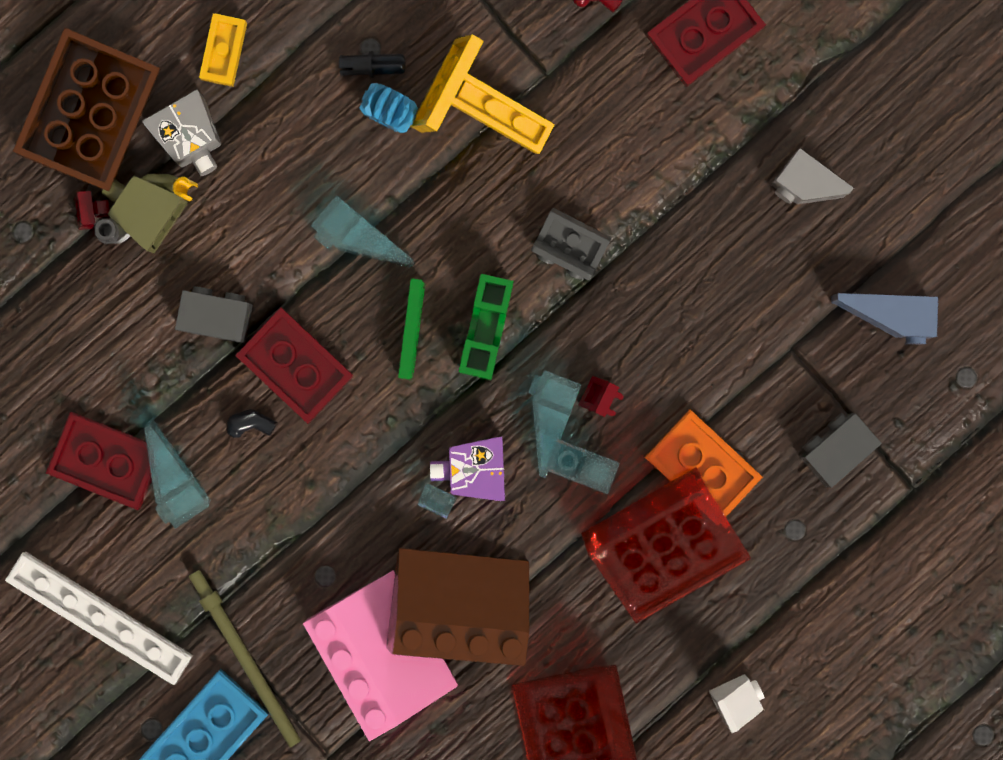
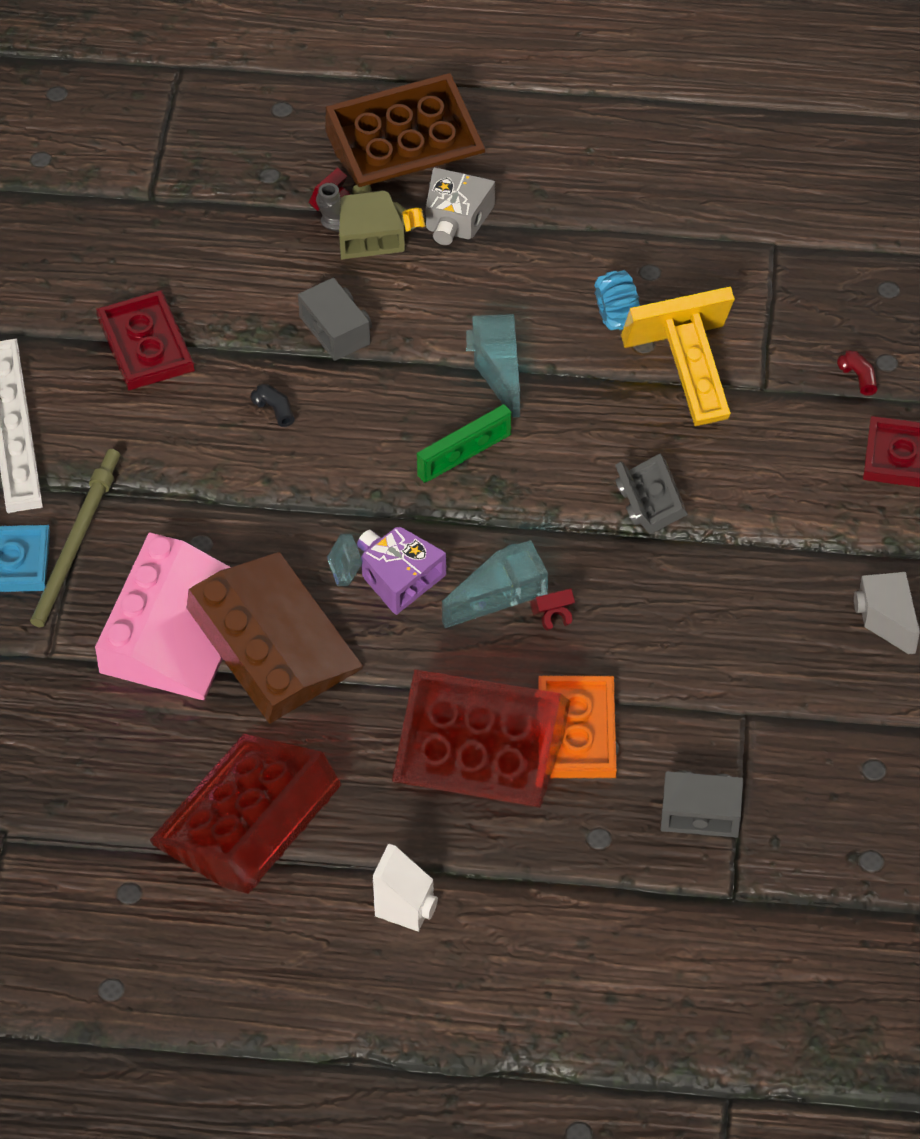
camera: 45 degrees right, 35 degrees down
clear light blue slope [144,419,210,529] -> none
yellow plate [199,13,247,87] -> none
dark red plate [235,308,354,424] -> none
black axle [339,51,406,78] -> none
green arch [458,274,514,381] -> none
clear light blue slope [545,439,620,494] -> none
sand blue slope [831,293,938,344] -> none

